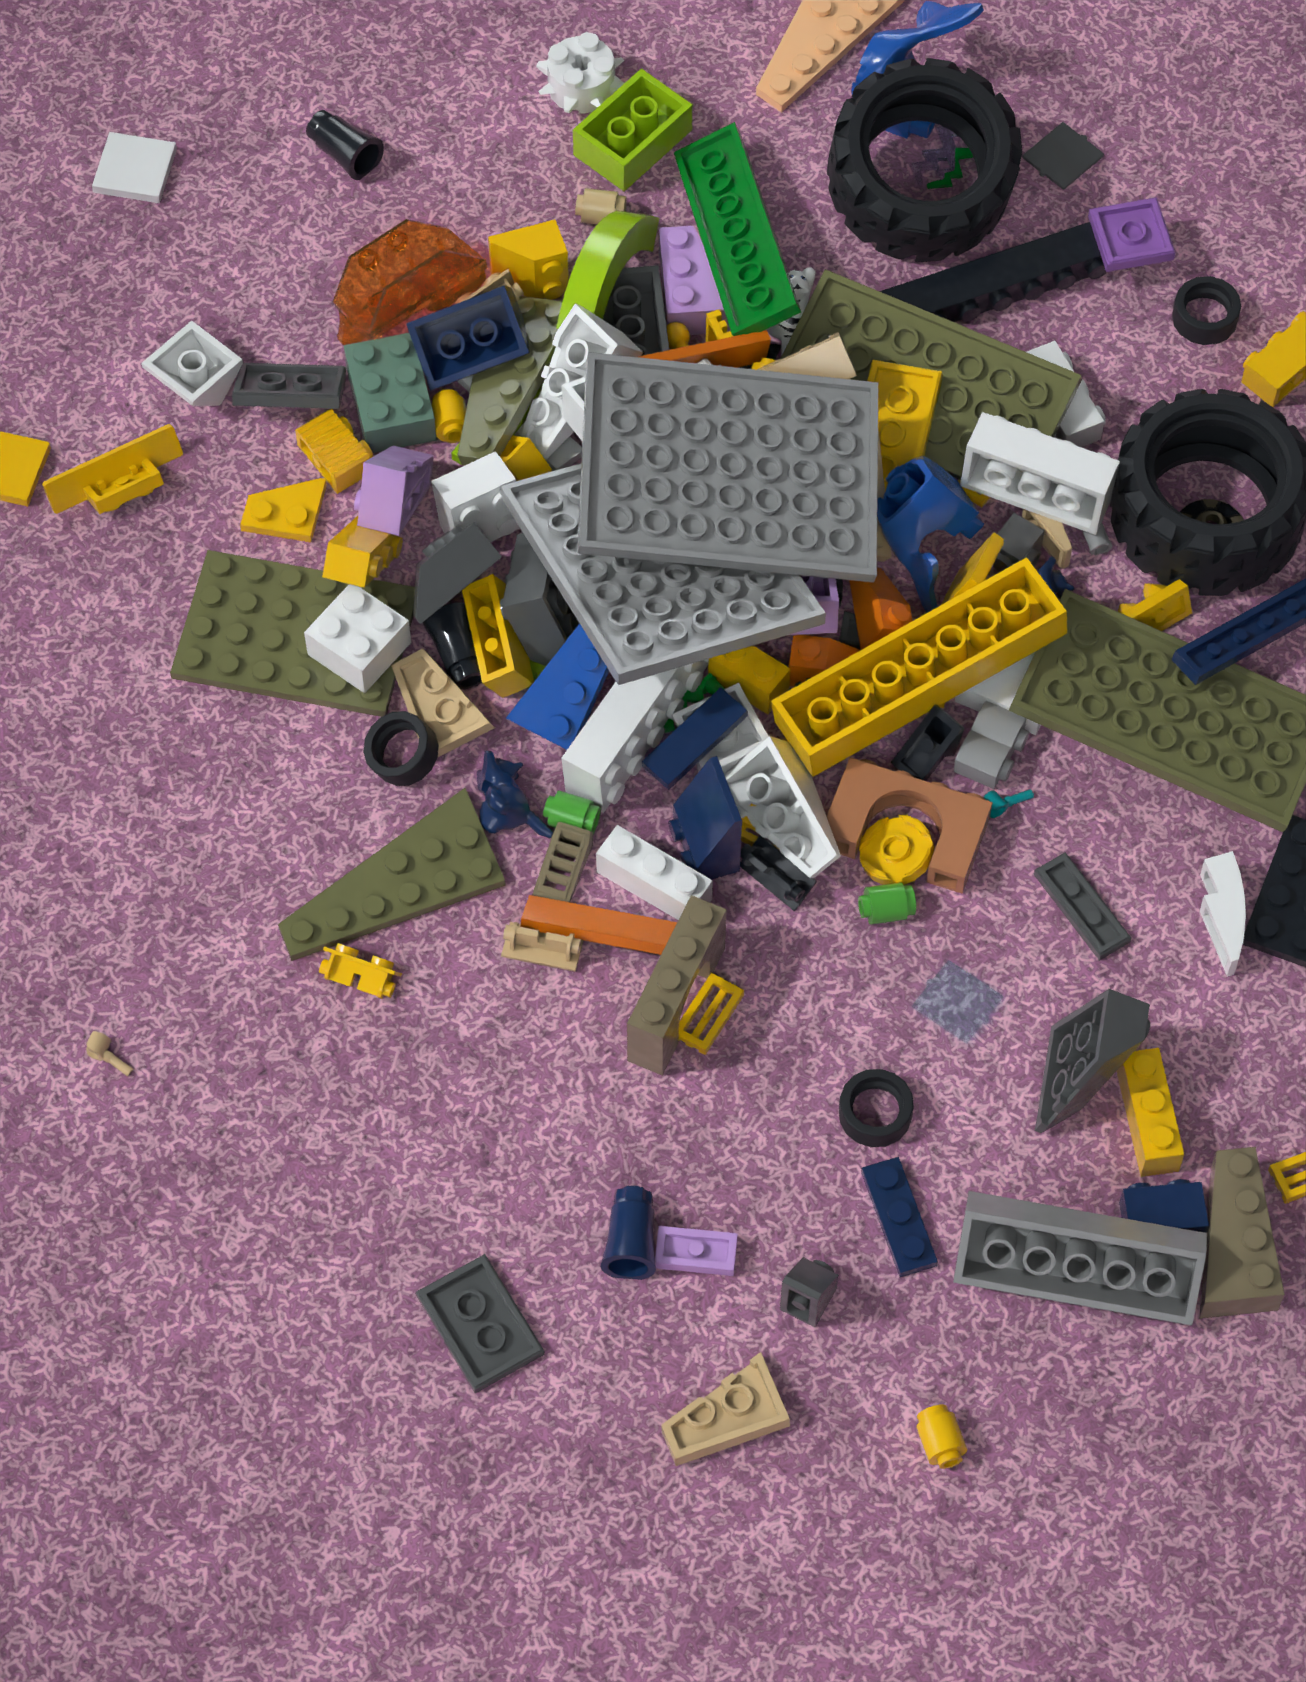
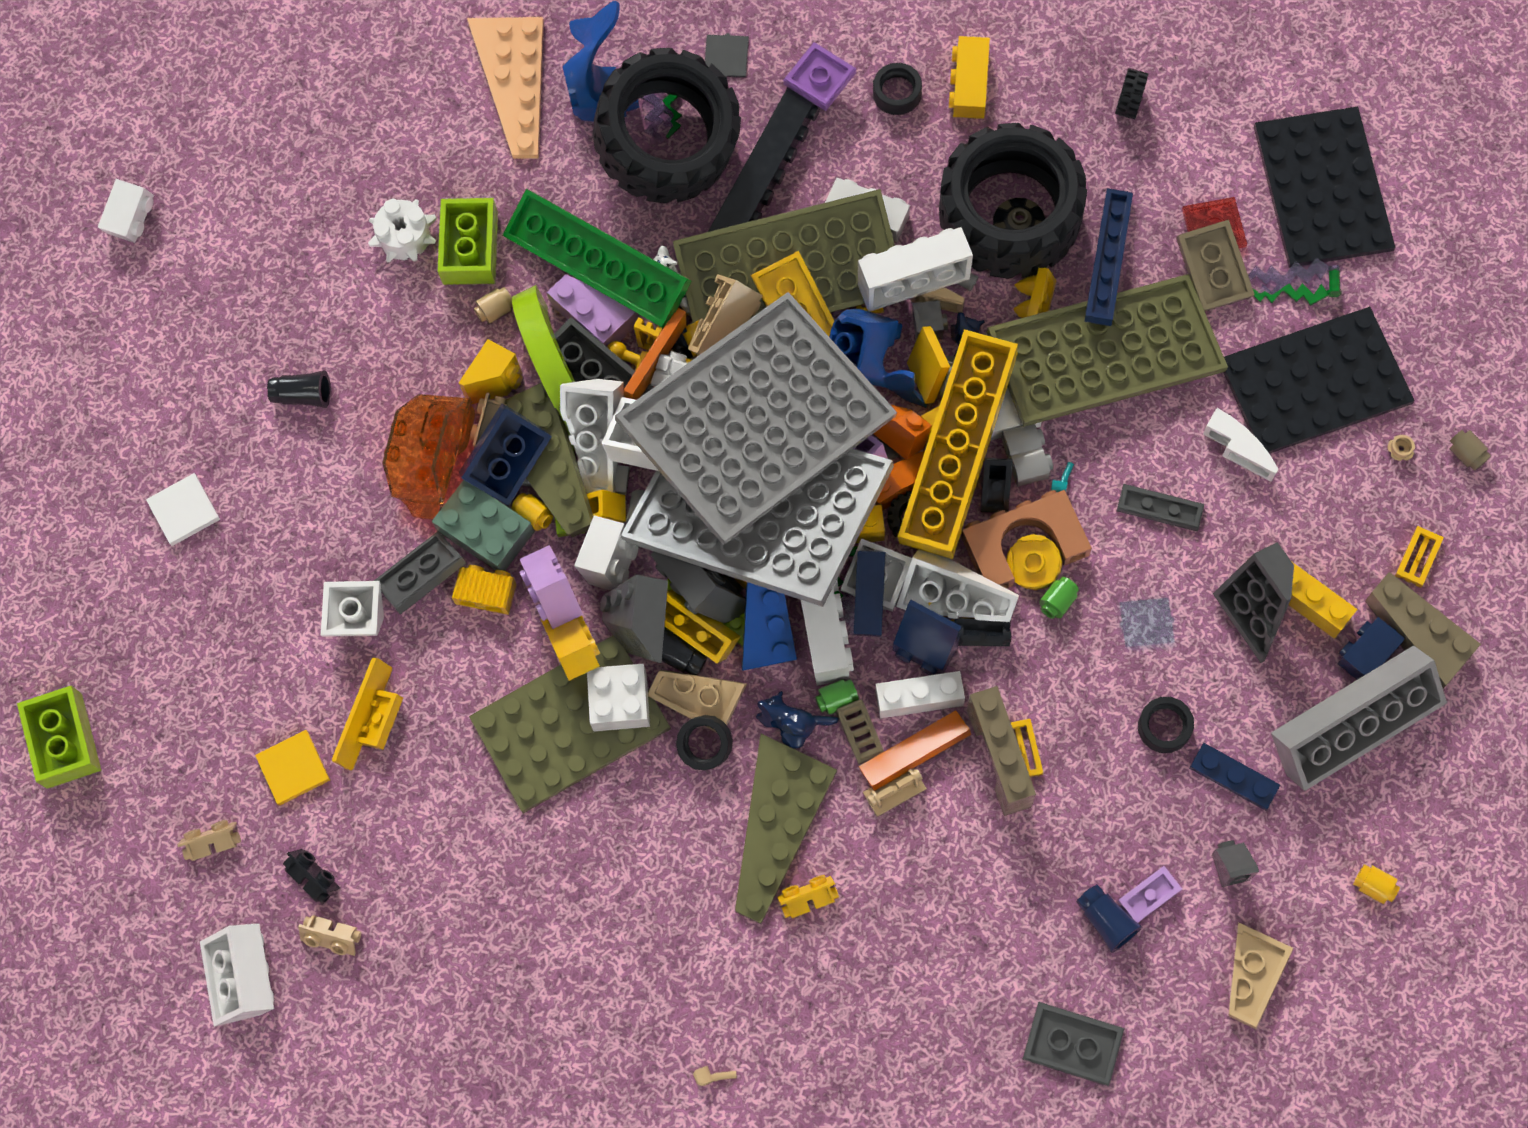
camera: 35 degrees left, 10 degrees up
yellow wing [240,478,327,542] -> none

